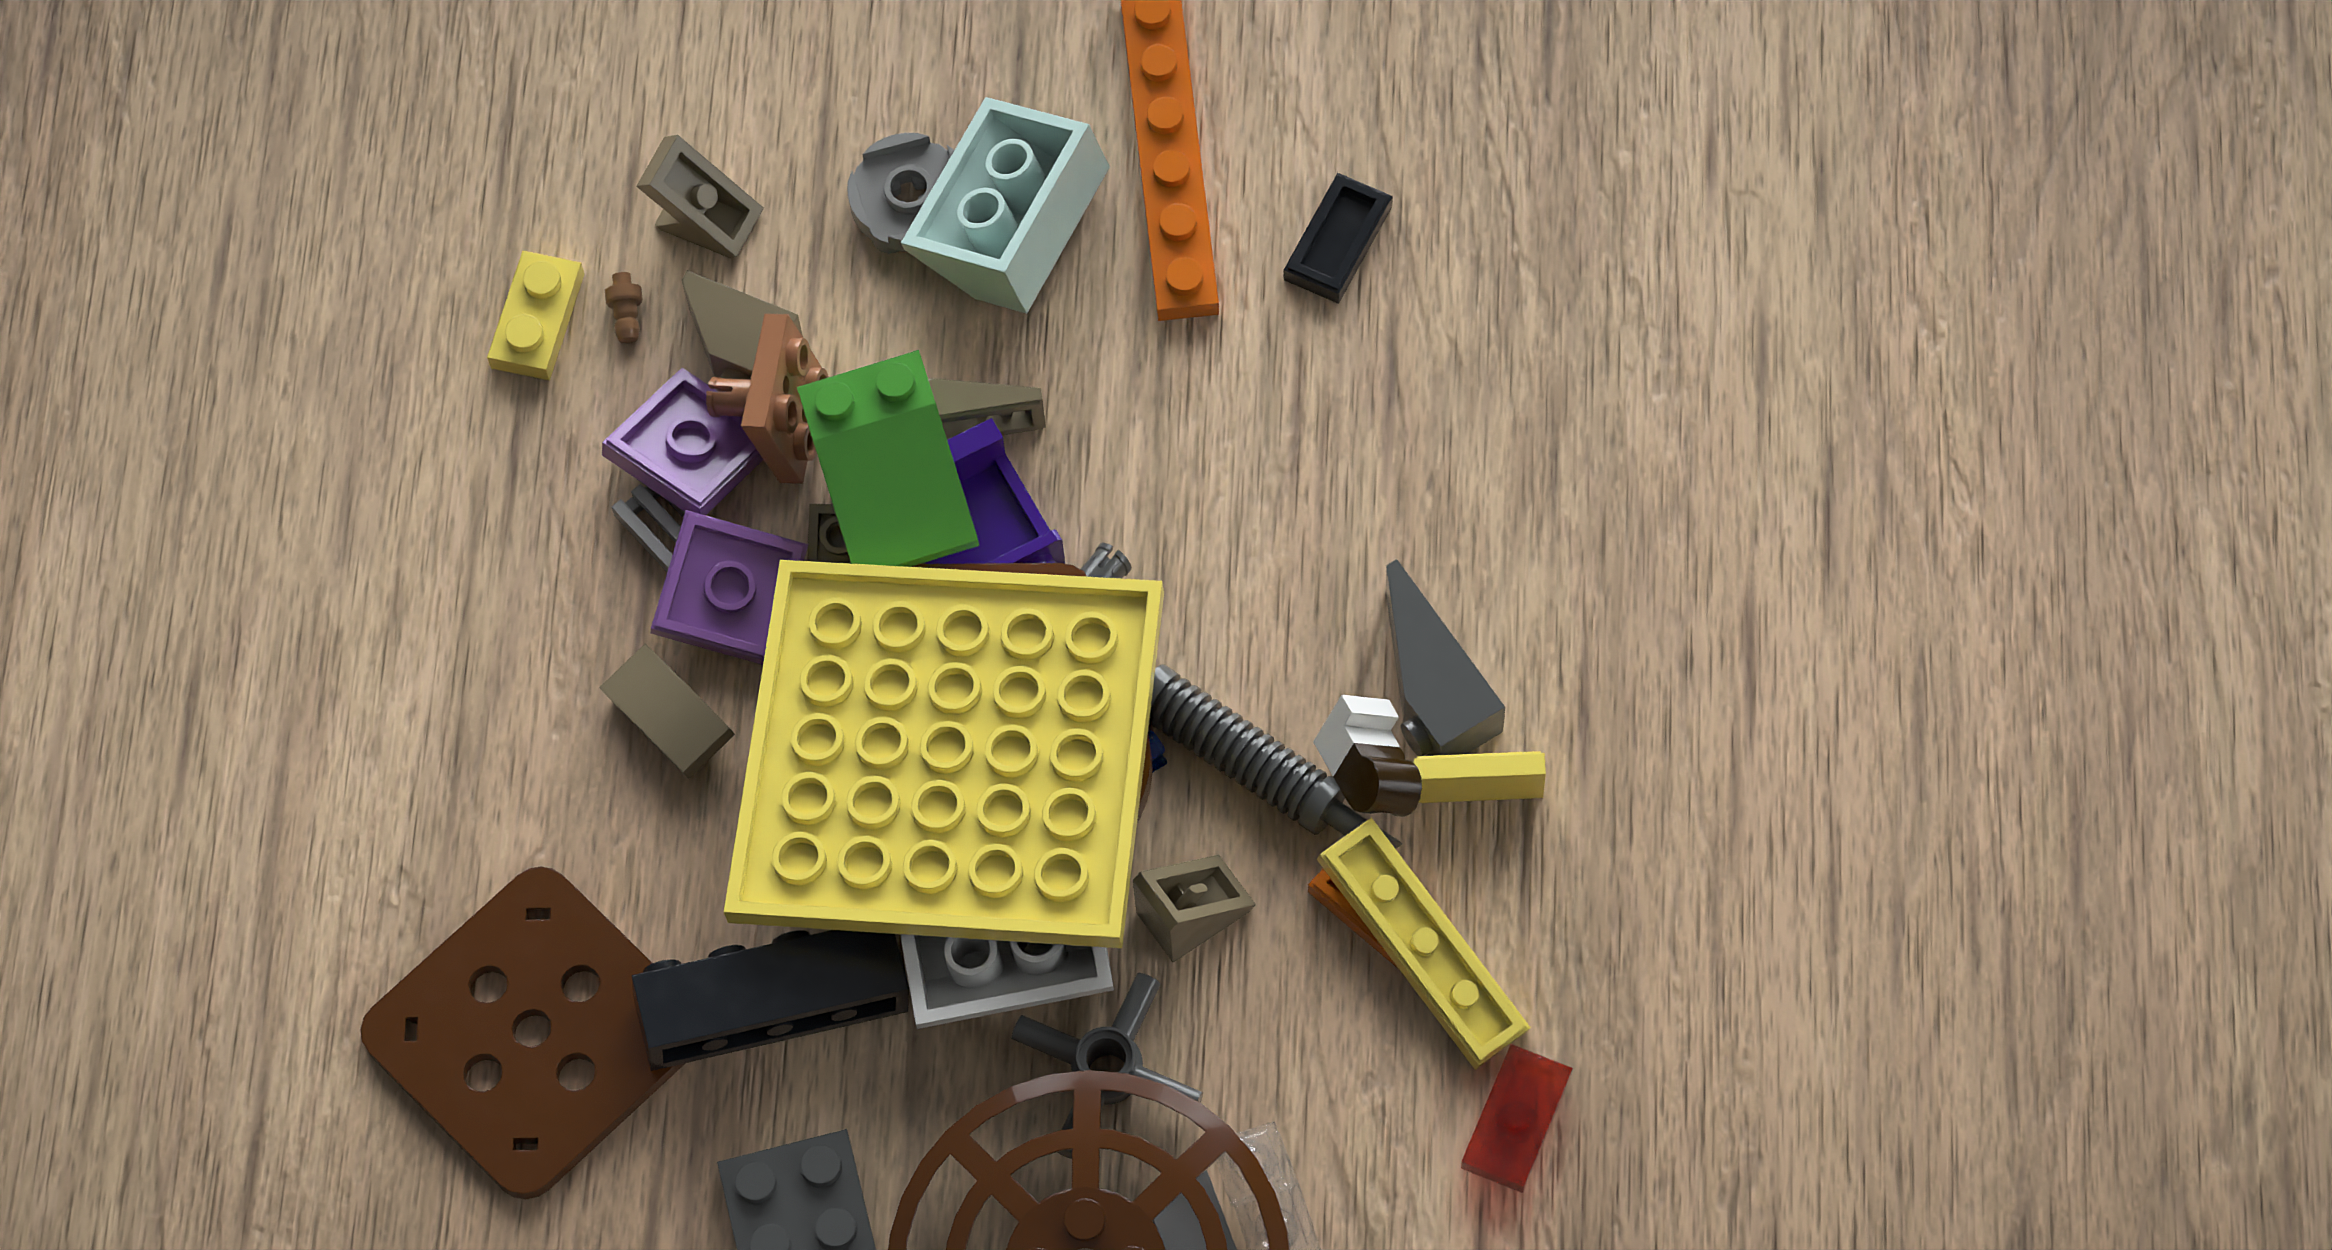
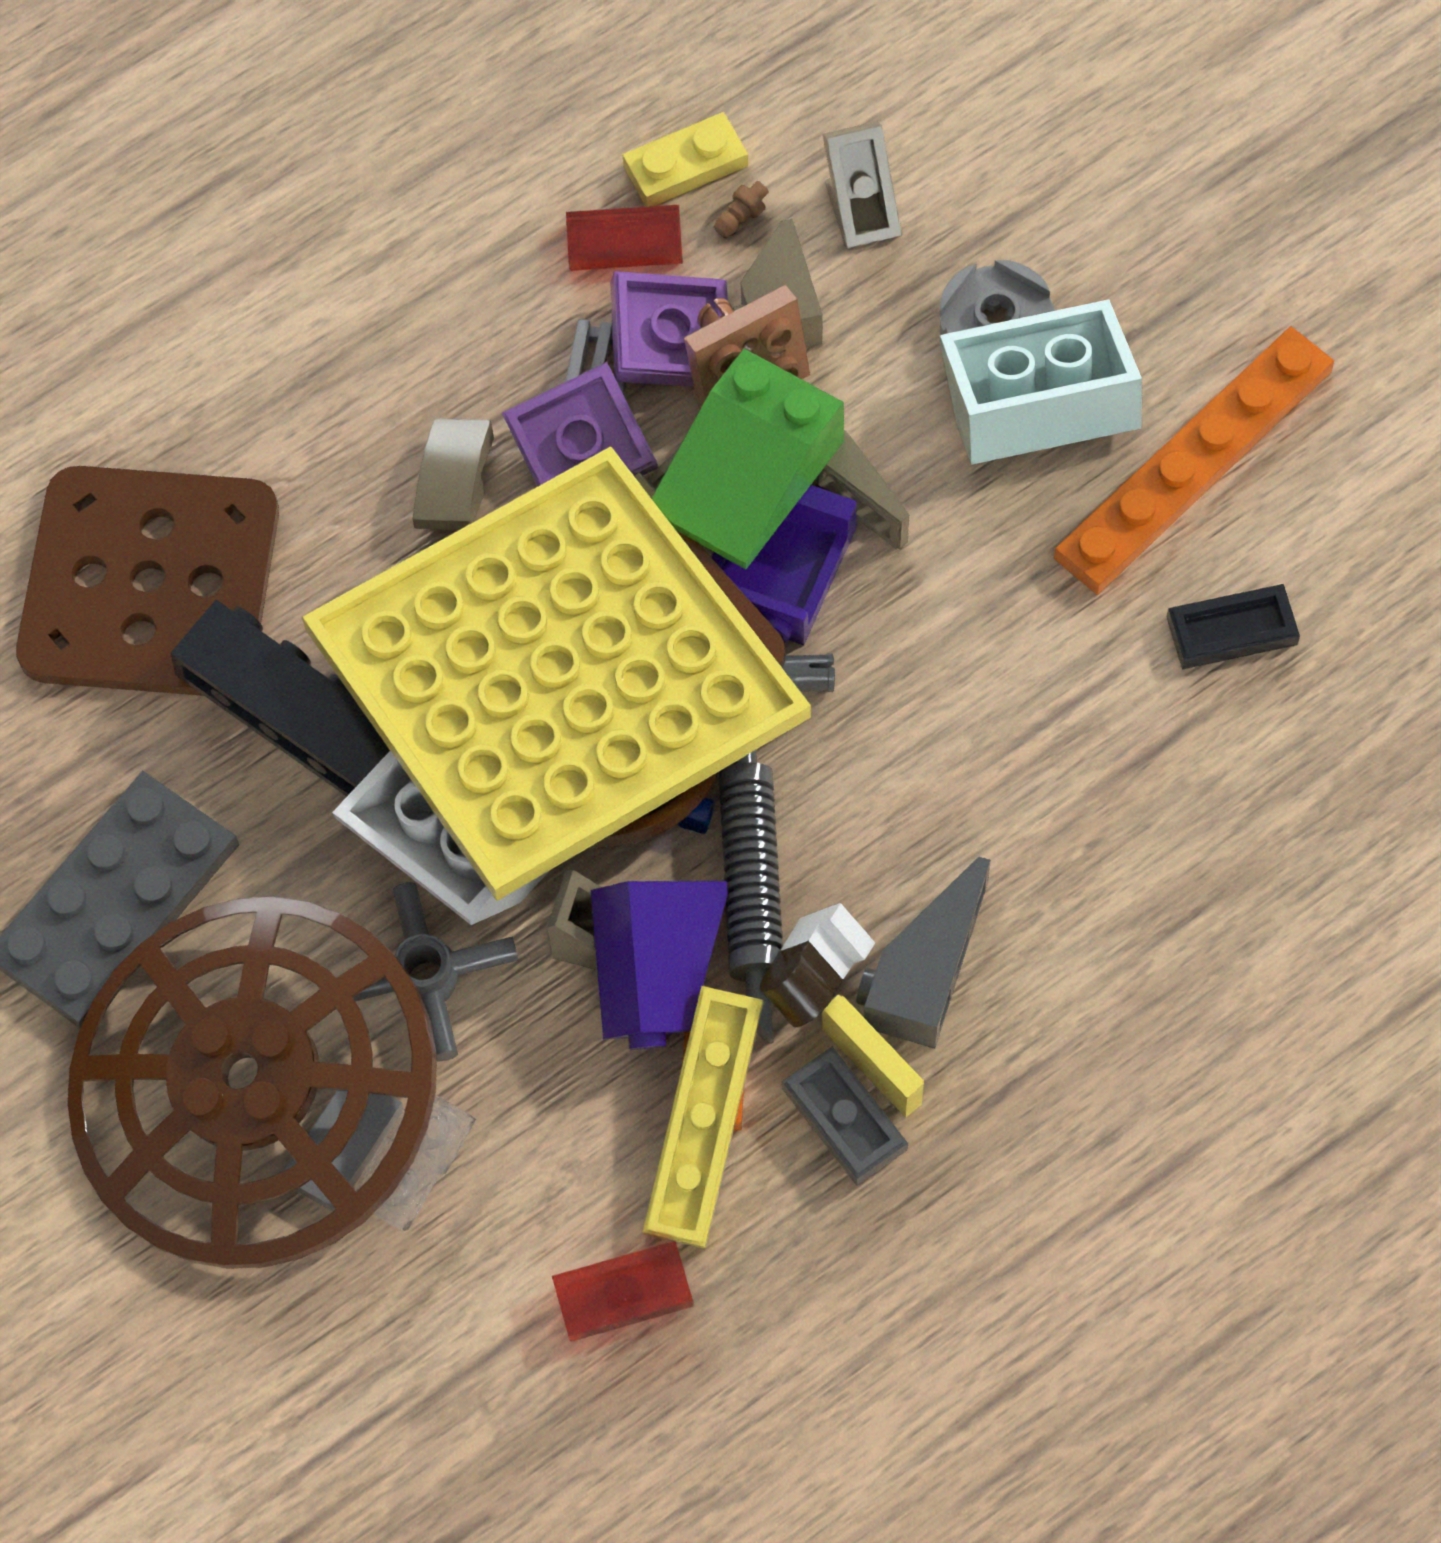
camera: 50 degrees right, 0 degrees up
none -> clear red tile [566,204,683,271]
none -> dark purple slope [591,881,728,1050]
none -> dark grey plate [782,1046,908,1186]

